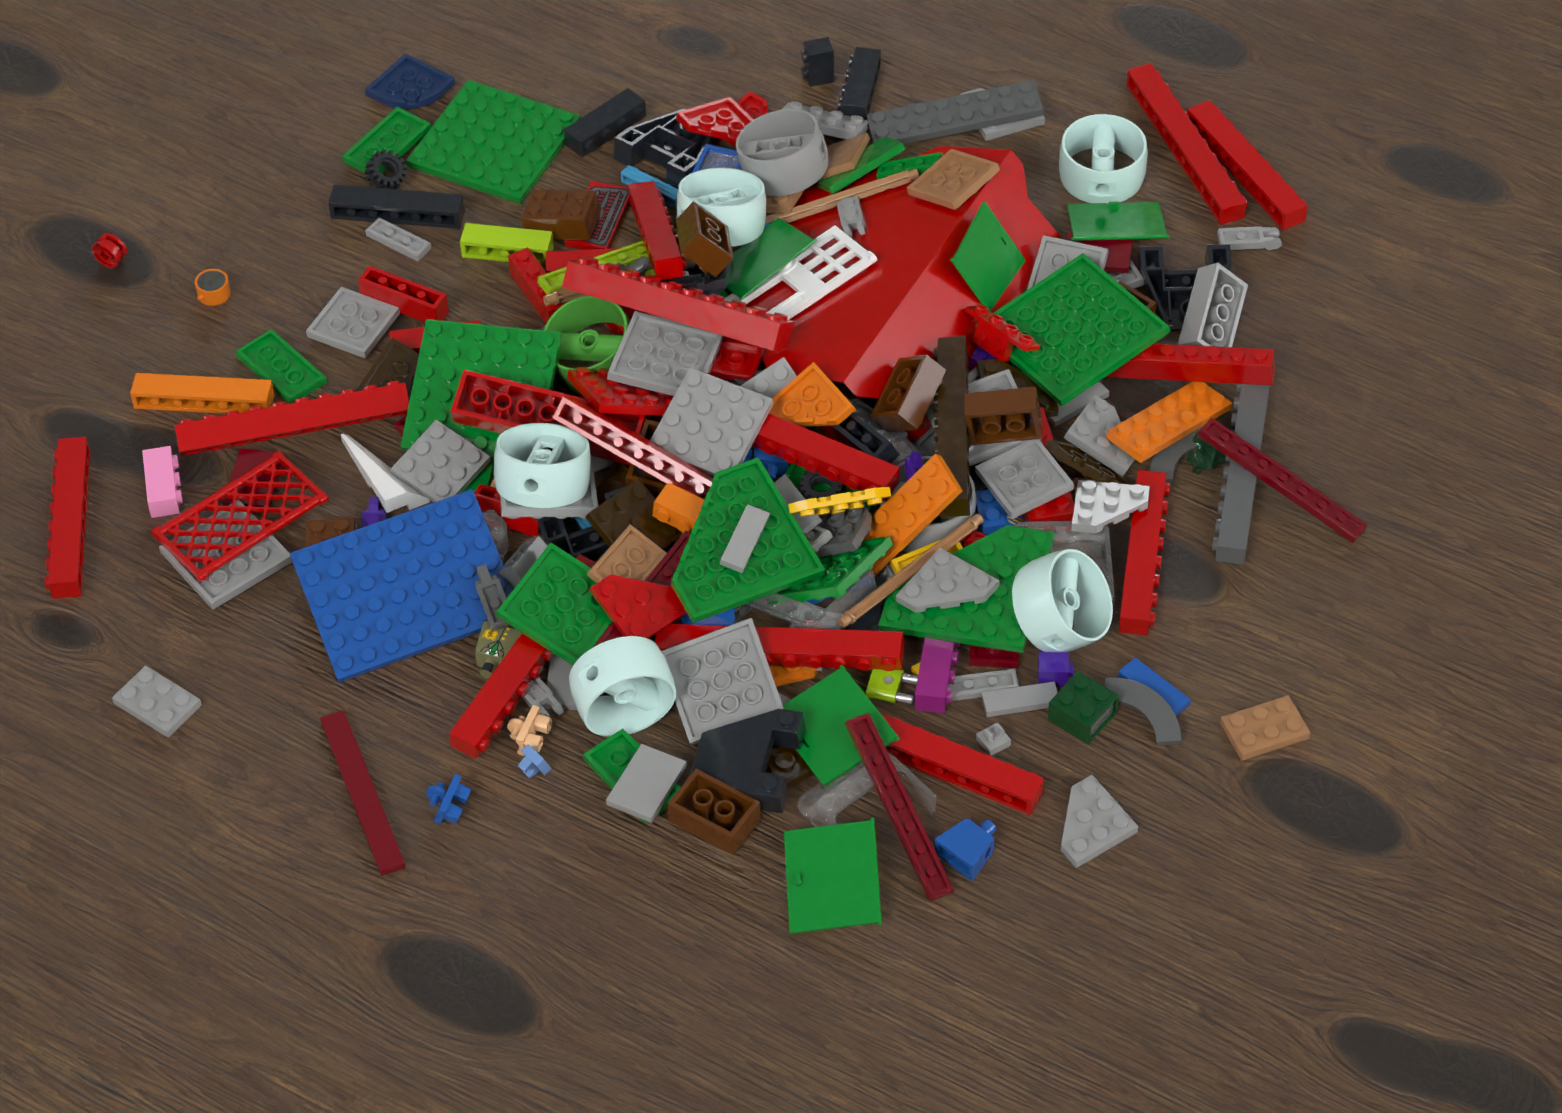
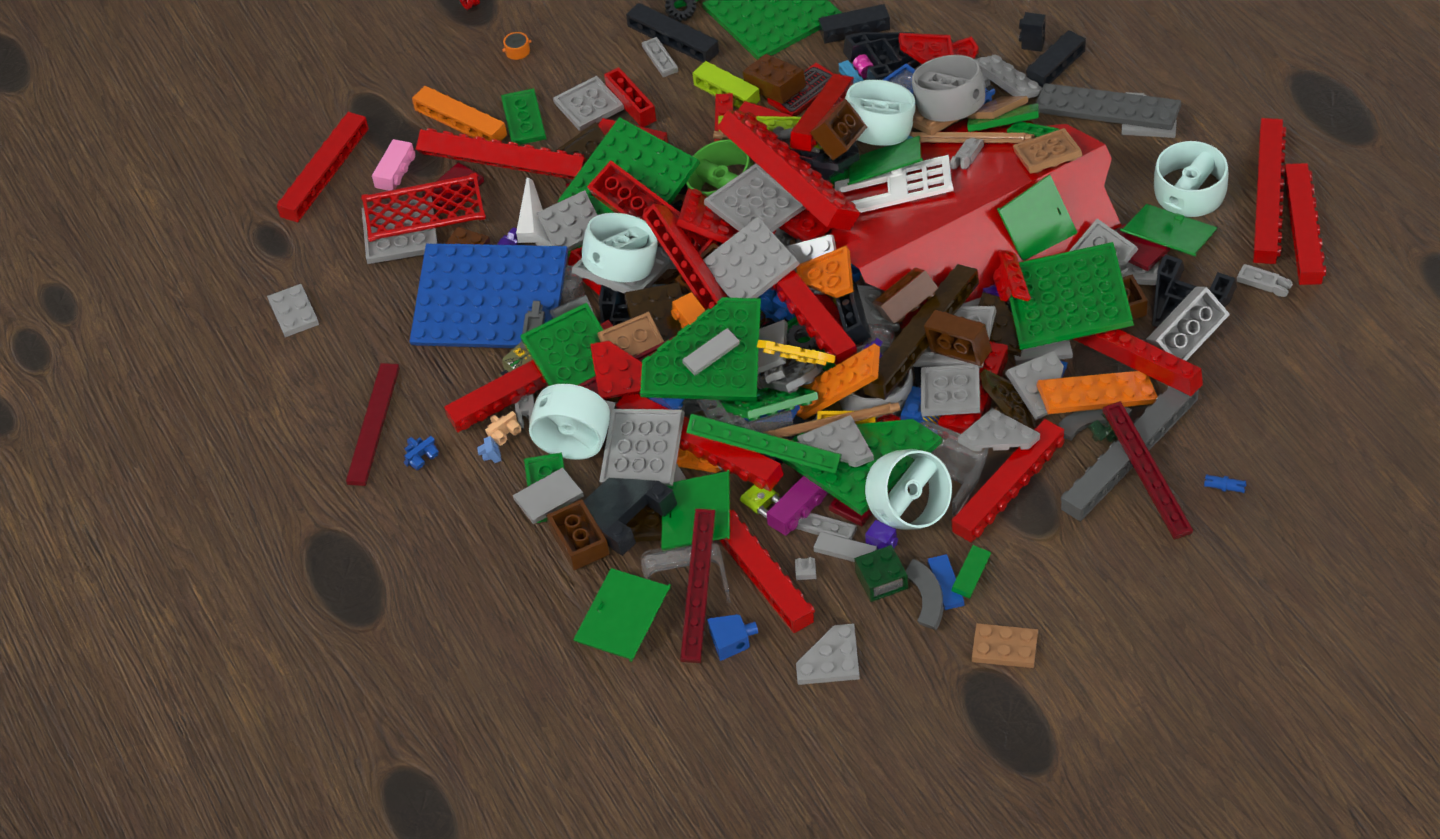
camera: 35 degrees right, 0 degrees up
none -> green plate [686,413,842,474]
none -> dark pink wheel [853,54,874,79]
none -> green tile [951,545,991,599]
none -> blue pin [1204,474,1246,493]

